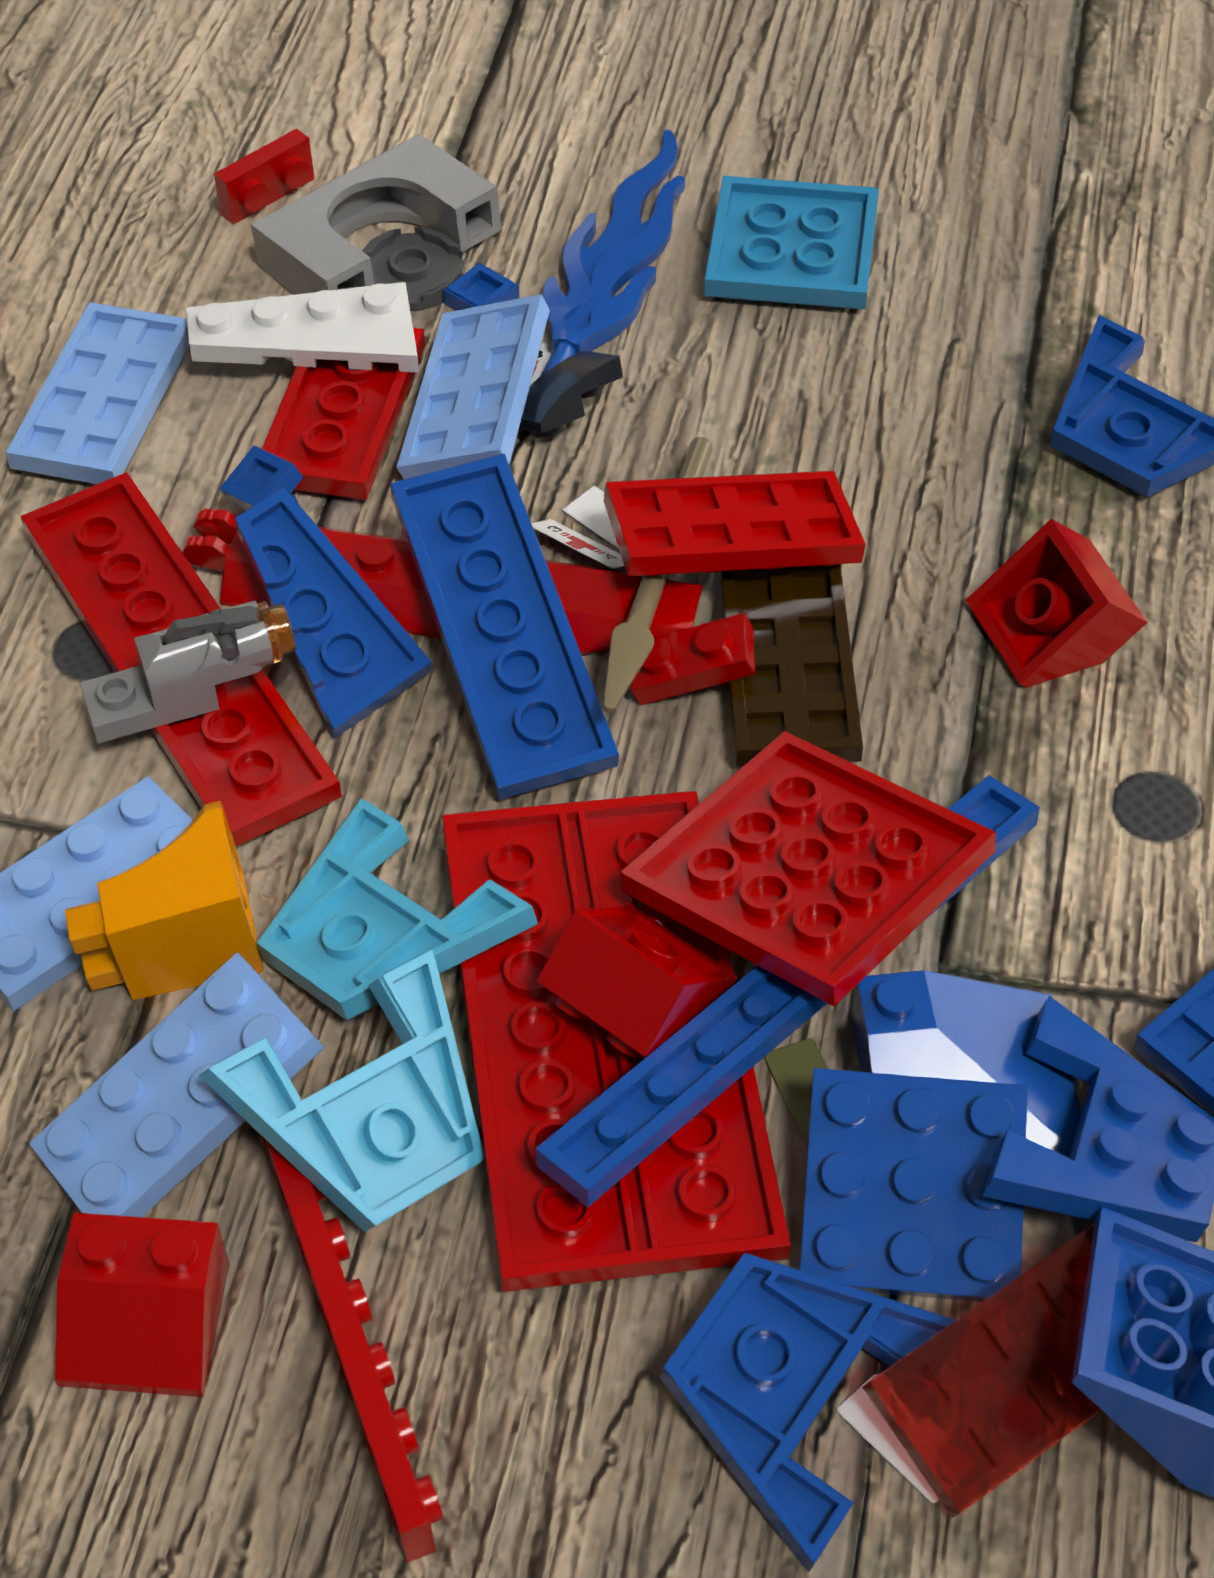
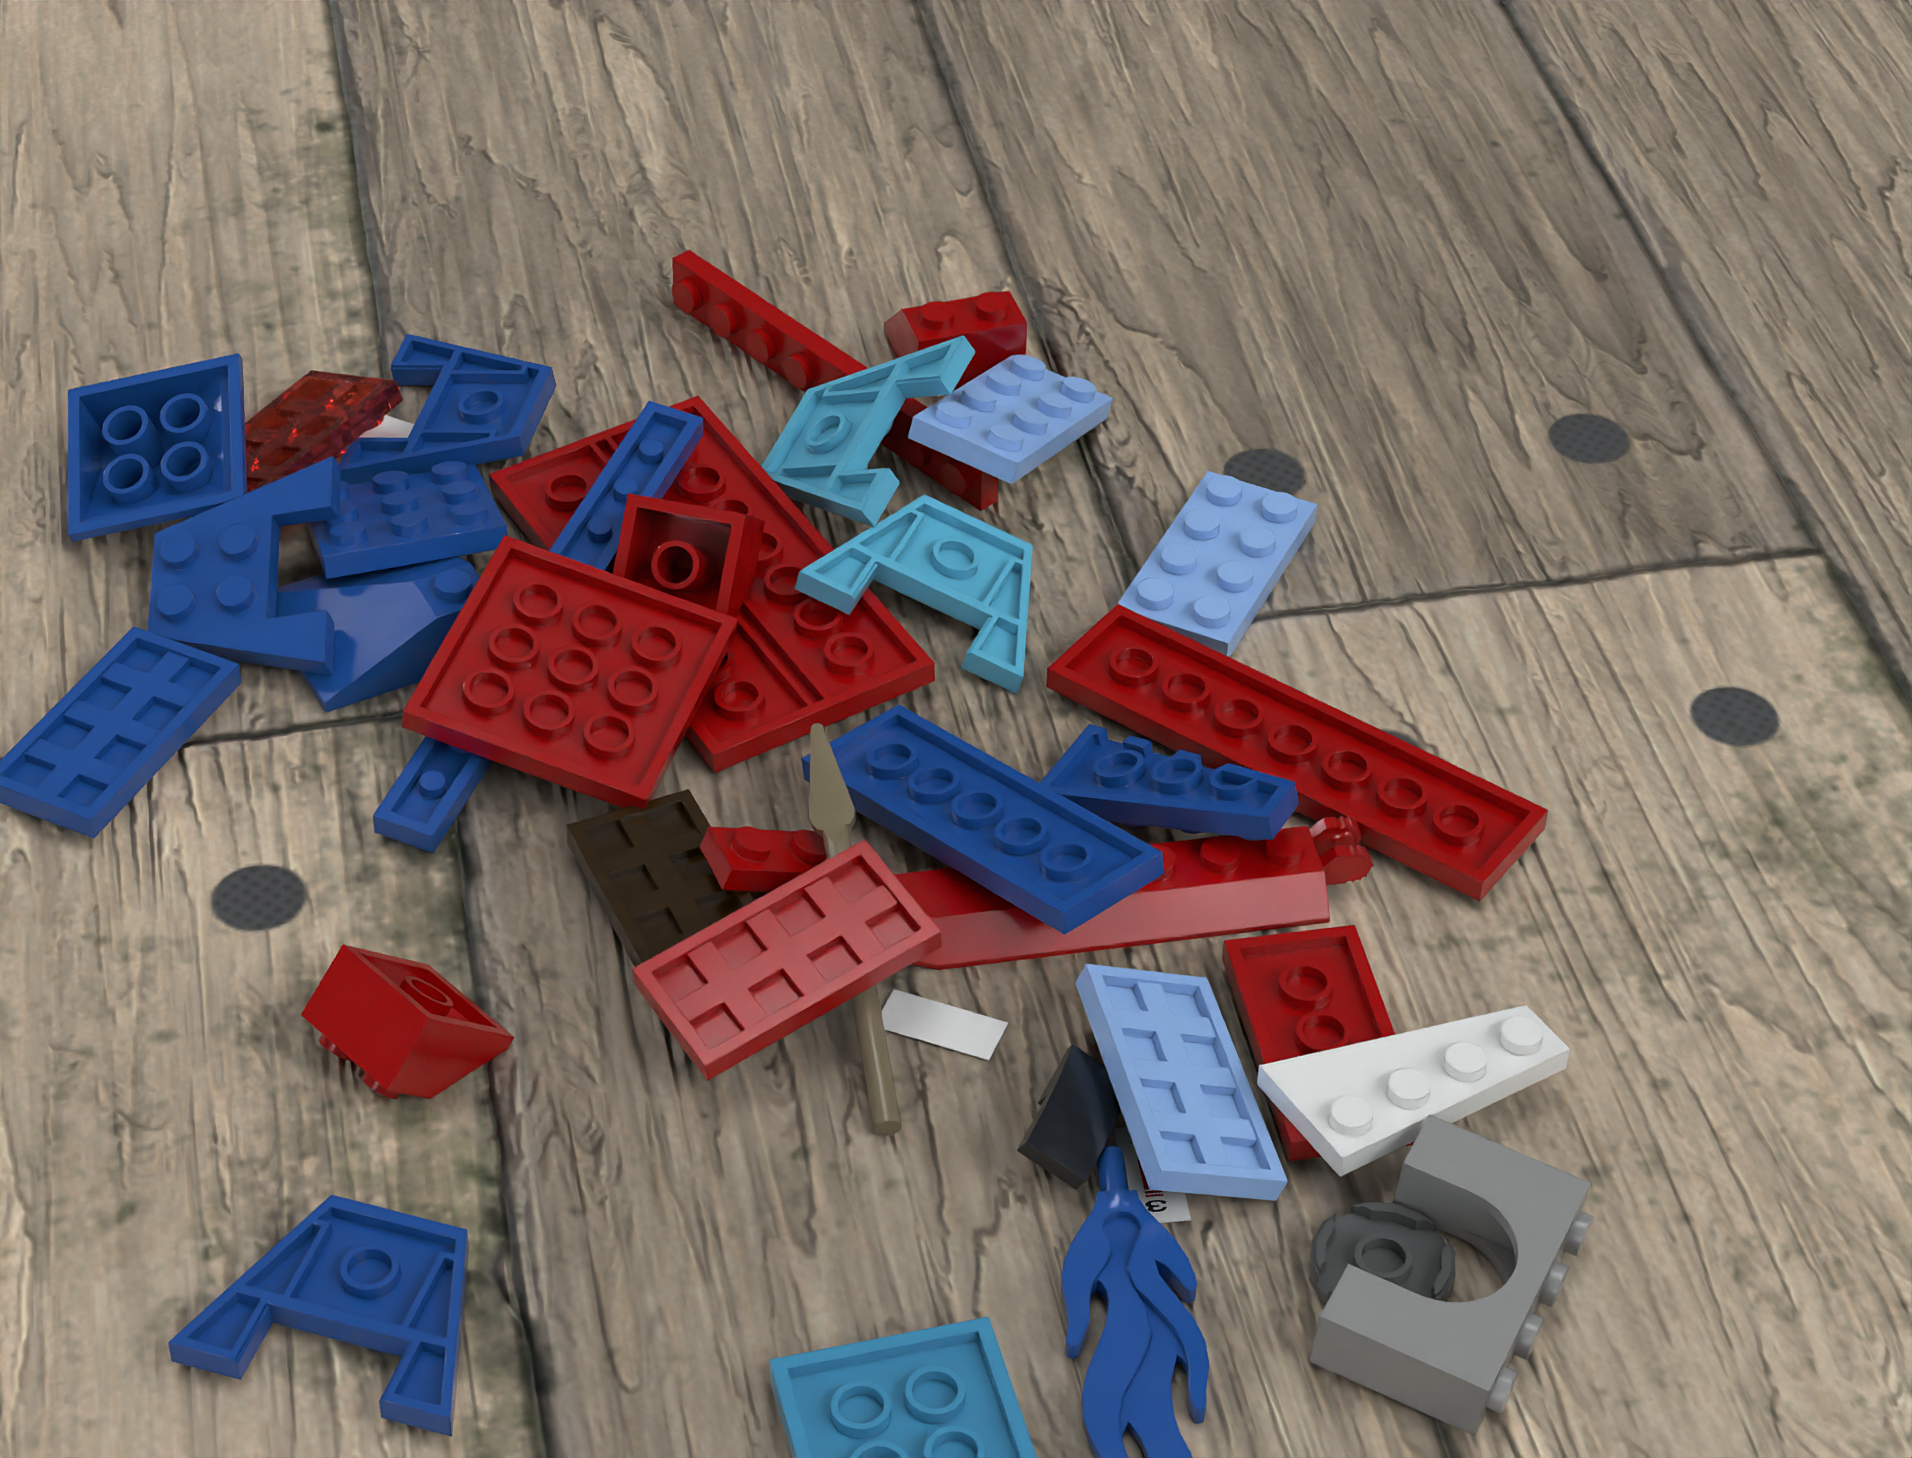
camera: 155 degrees right, 10 degrees down
light blue plate [5,302,189,484] -> none
light orange hips [65,801,264,1000] -> none
light grey plate [79,600,296,743] -> none
red plate [214,128,315,225] -> none
blue tile [219,445,303,511] -> none
blue tile [443,262,520,311] -> none
white sticker [531,519,624,569] -> none

